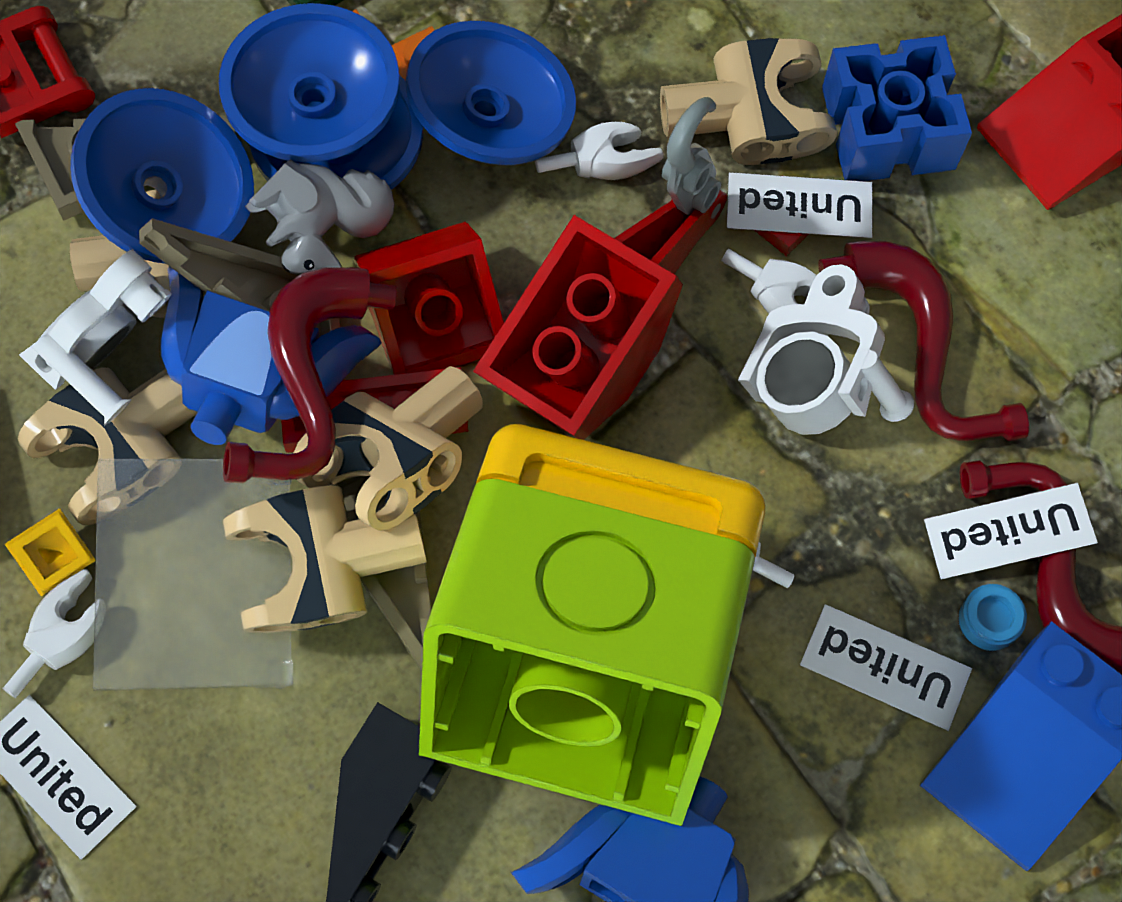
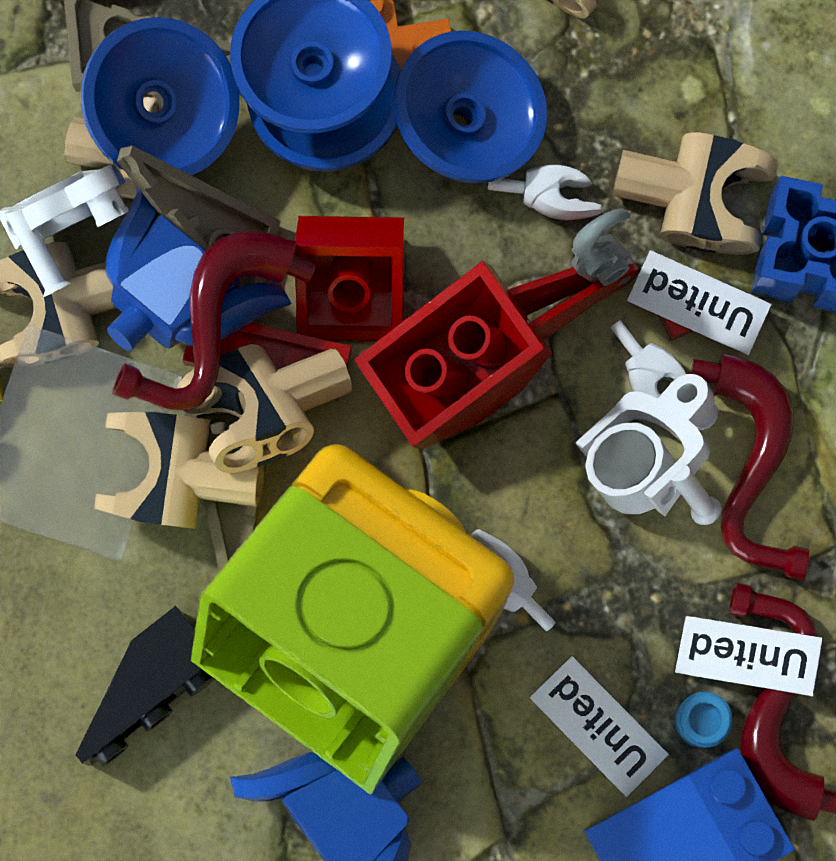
camera: 25 degrees right, 10 degrees up
light grey animal [245,159,395,275] -> none

